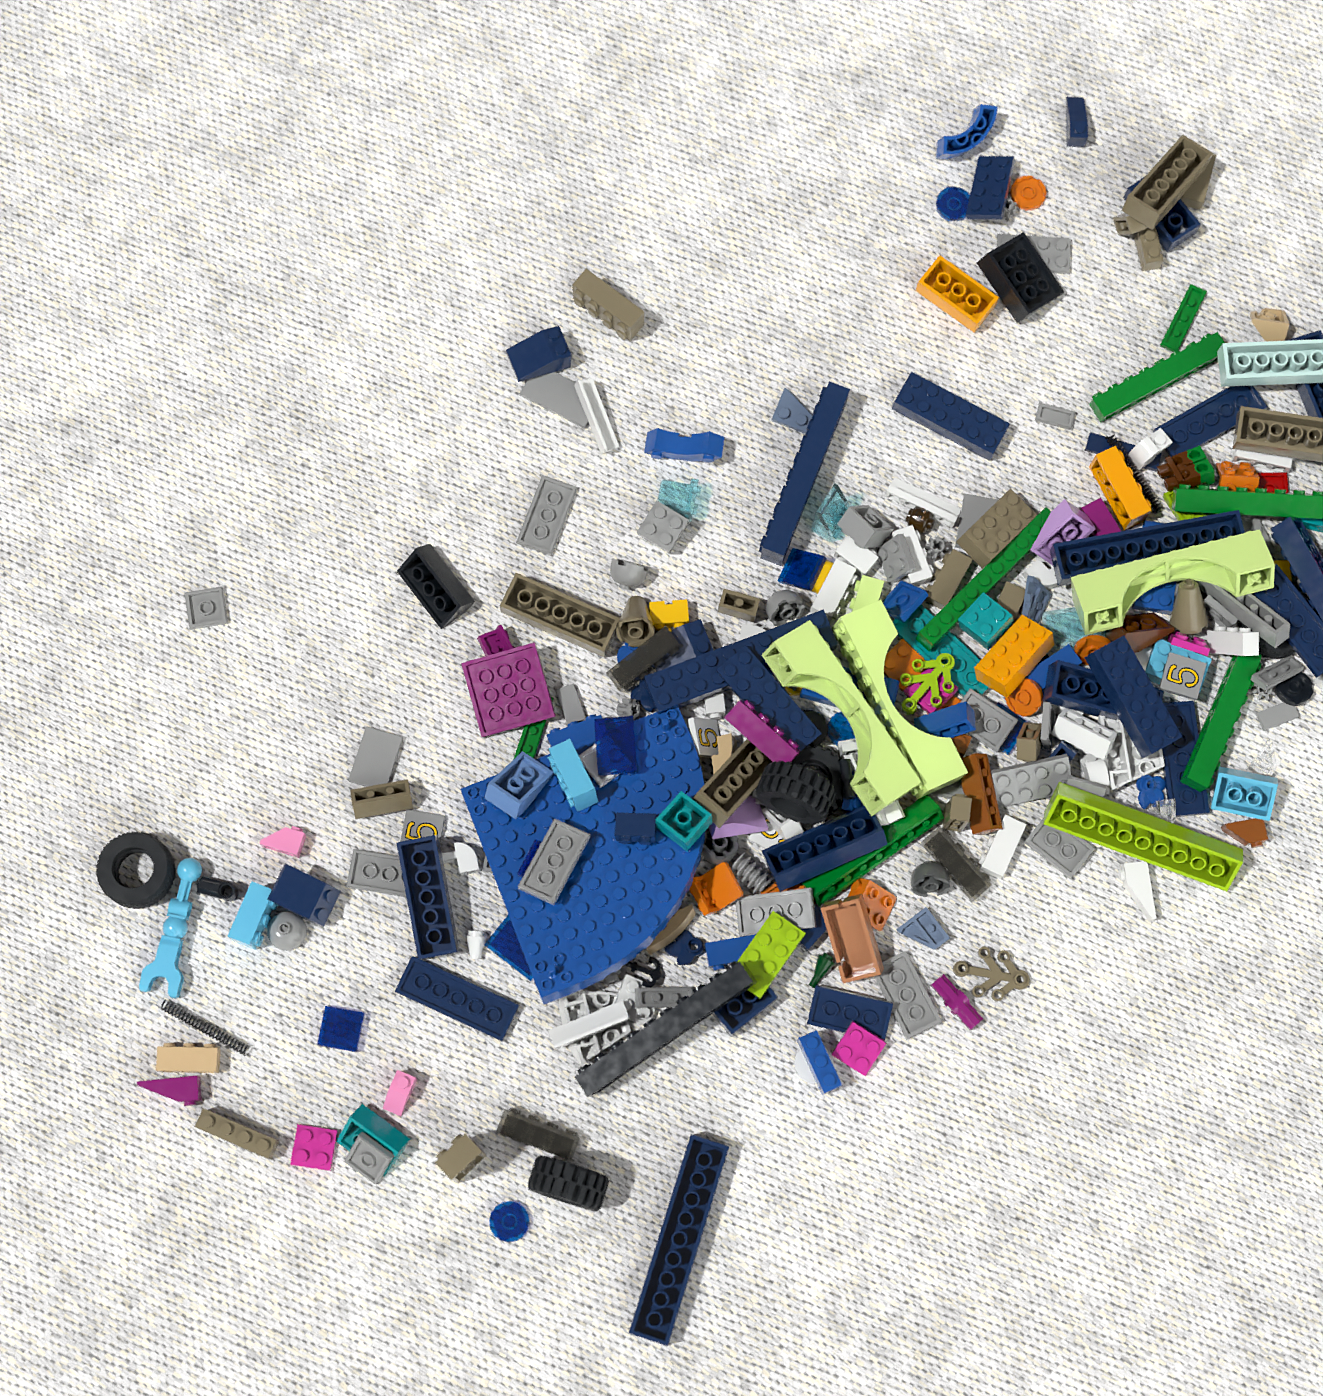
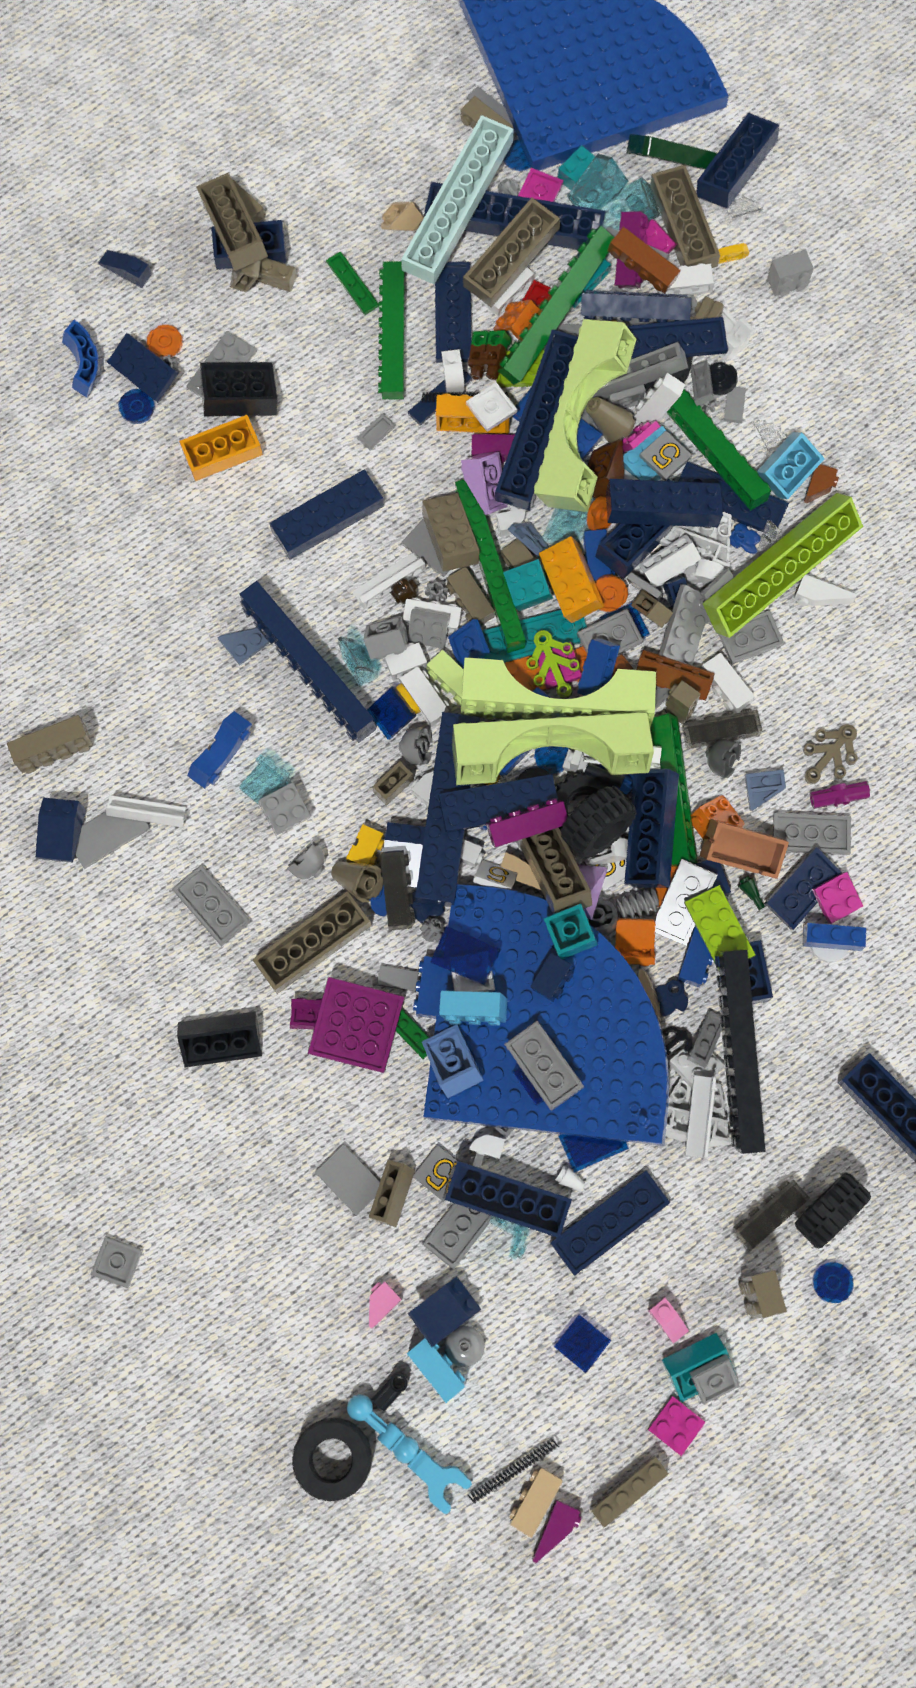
camera: 55 degrees left, 0 degrees up
none -> white tile [466,382,517,432]
none -> clear light blue bracket [489,1217,527,1261]

